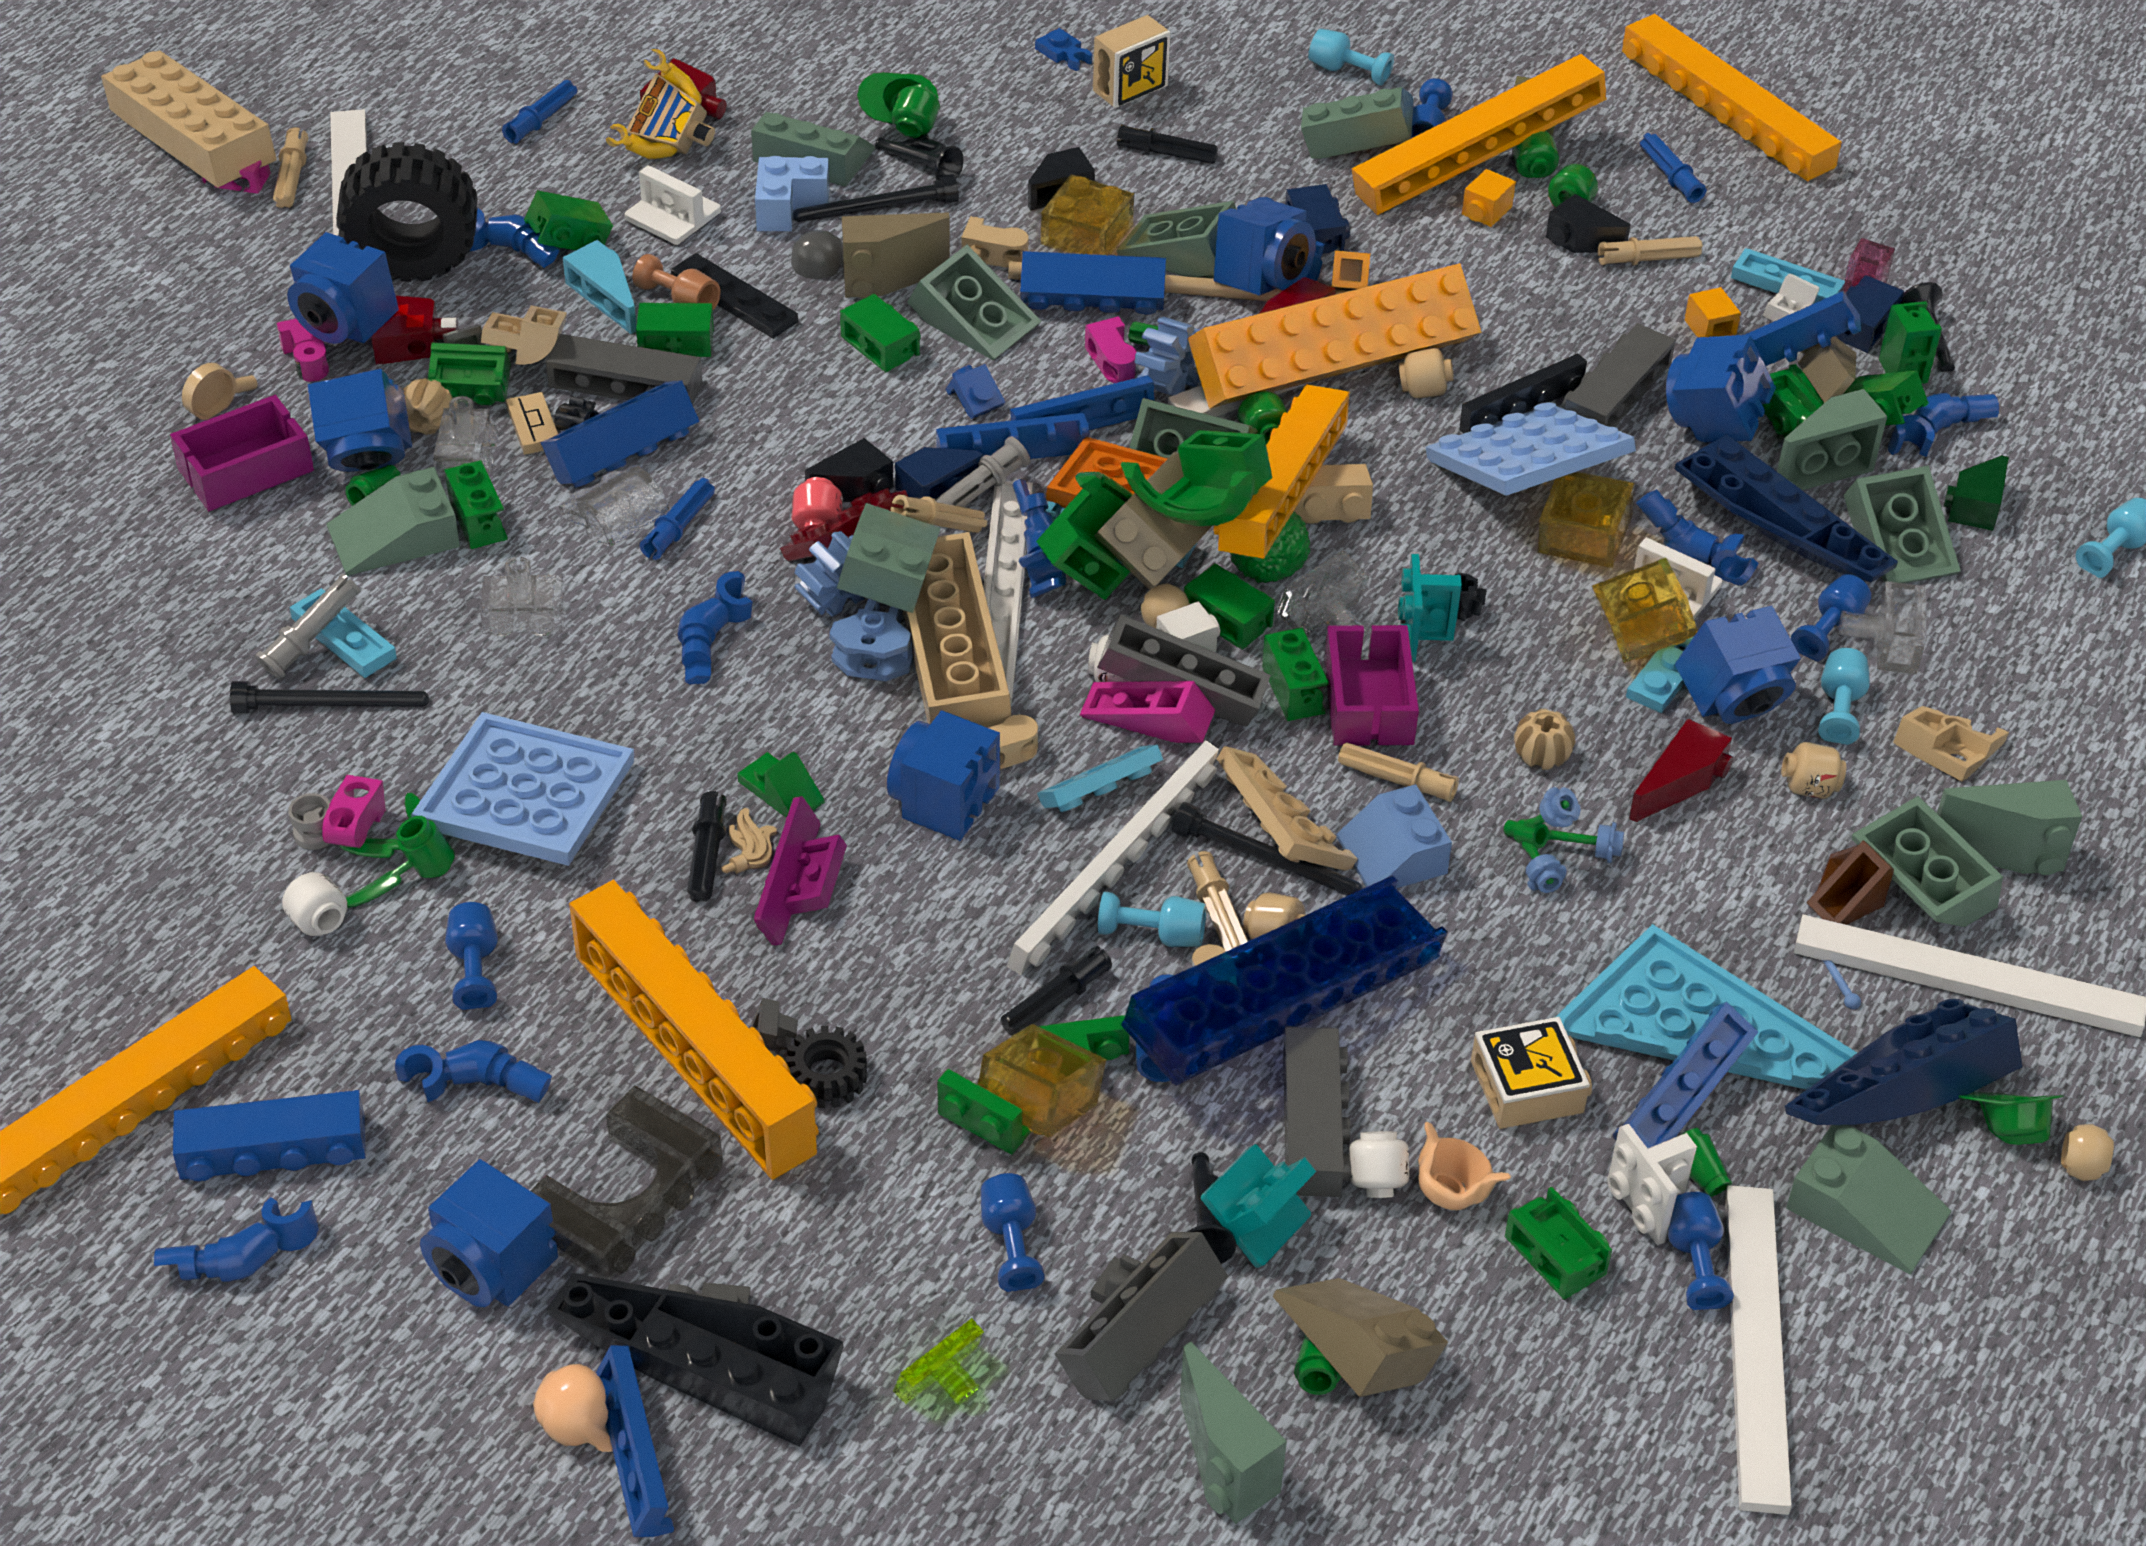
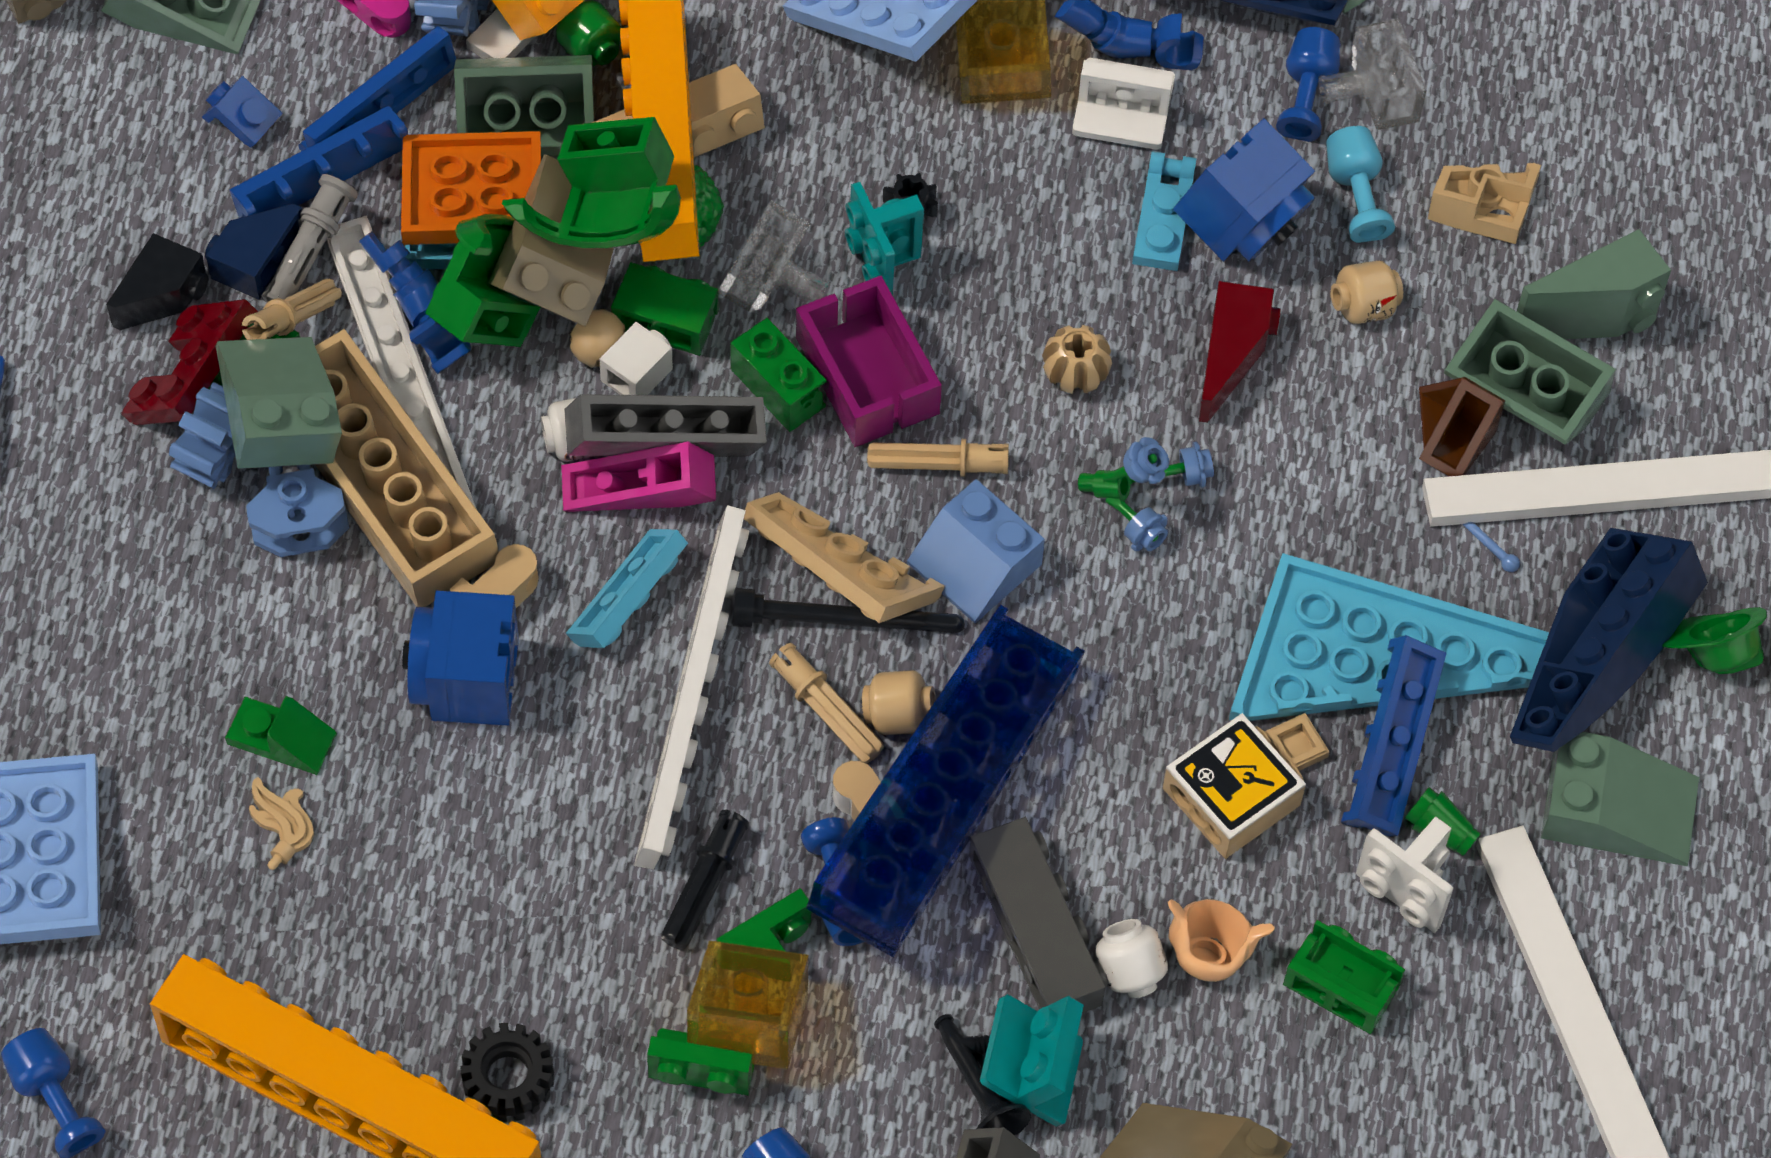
camera: 25 degrees left, 15 degrees up
blue piece [678,571,753,684] -> none
black axle [687,791,727,902] -> none
dark grey tile [751,998,798,1051] -> none
magenta bracket [754,796,847,946] -> none
coral head [791,477,843,529] -> none
green hinge [840,294,921,373] -> none
medium azure piece [1098,892,1207,947] -> none
clear yellow brick [1592,557,1698,663] -> none
blue piece [1668,1192,1734,1310] -> none
none -> tan tile [1264,713,1329,771]

